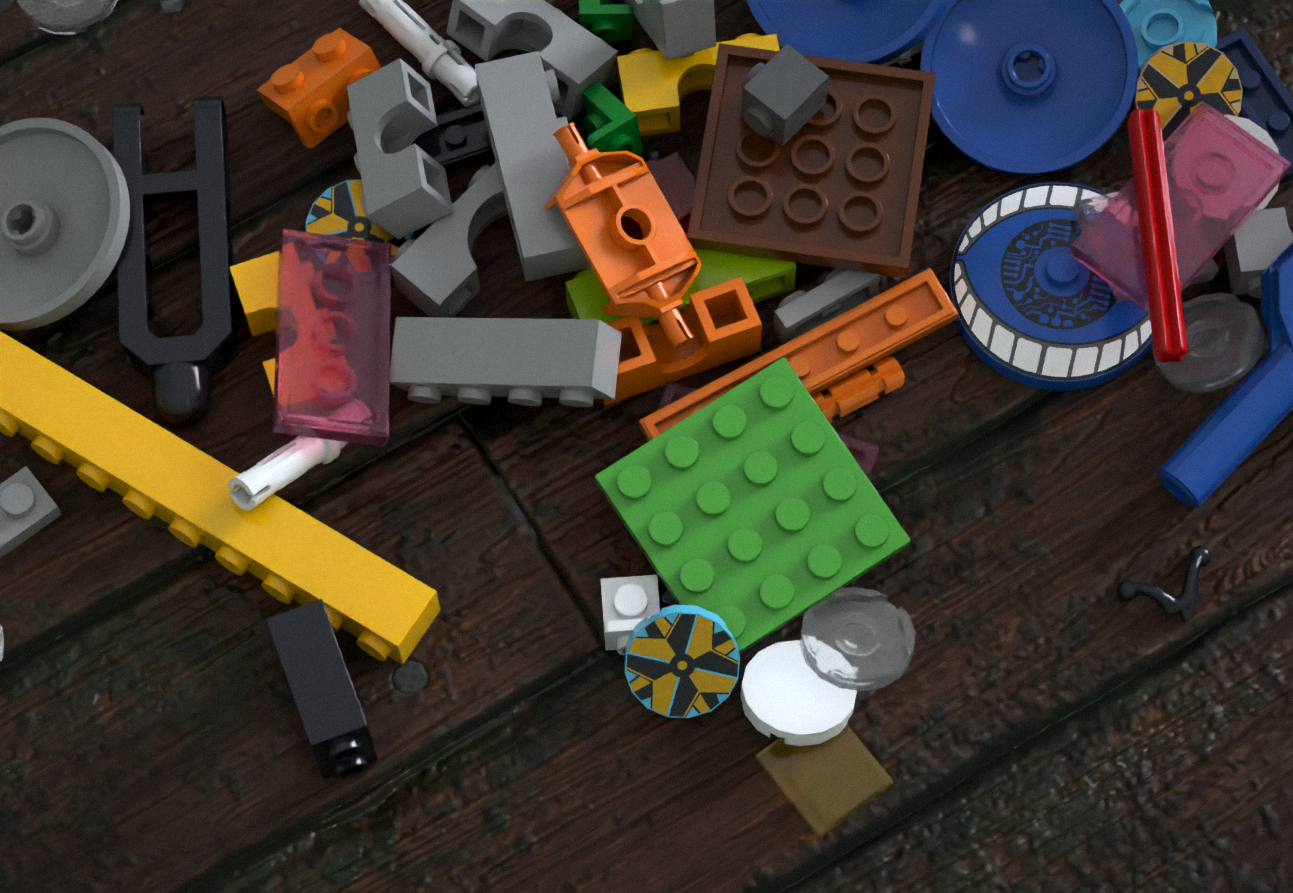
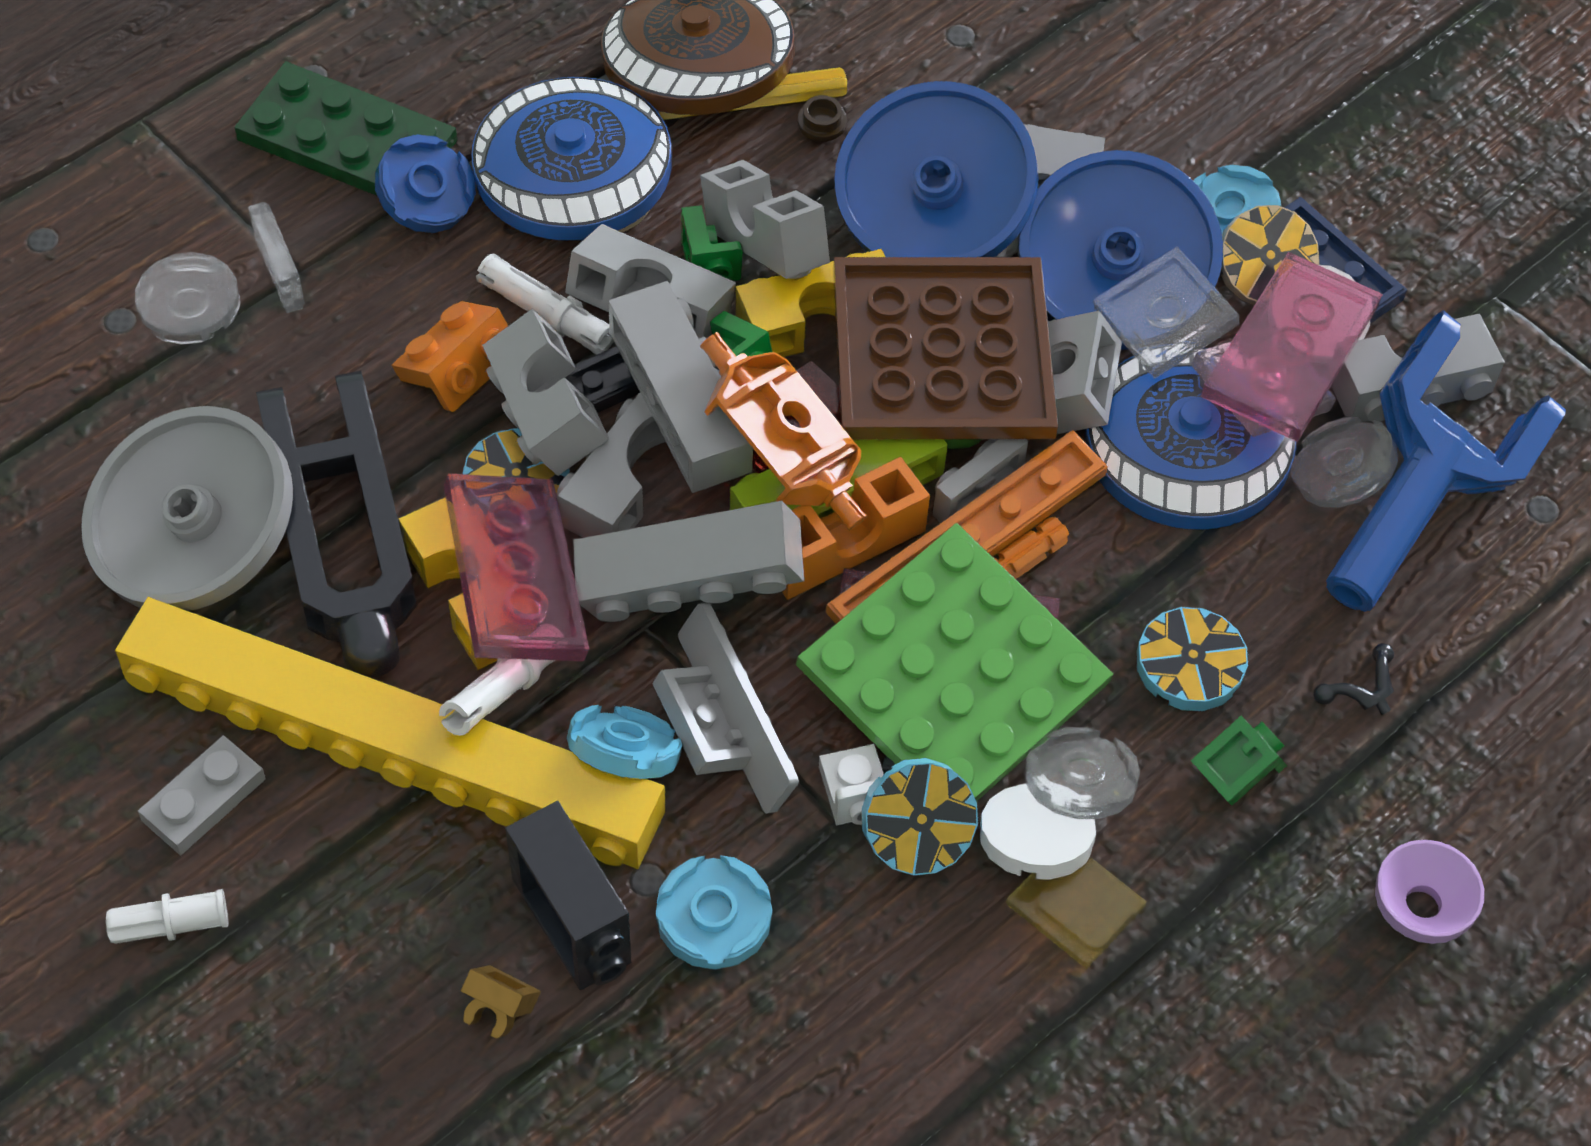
camera: 15 degrees left, 10 degrees down
dark grey brick [741,44,829,146] -> none
red axle [1128,109,1188,363] -> none
none -> pearl gold tile [461,965,541,1039]
none -> medium azure tile [567,705,682,779]
none -> light grey bracket [652,603,799,813]
none -> medium azure tile [656,855,772,970]
none -> light grey brick [1048,311,1122,434]
none -> clear tile [1093,246,1239,379]
none -> tile [1136,607,1248,711]
none -> green bracket [1191,715,1287,806]
none -> lavender piece [1375,840,1484,944]

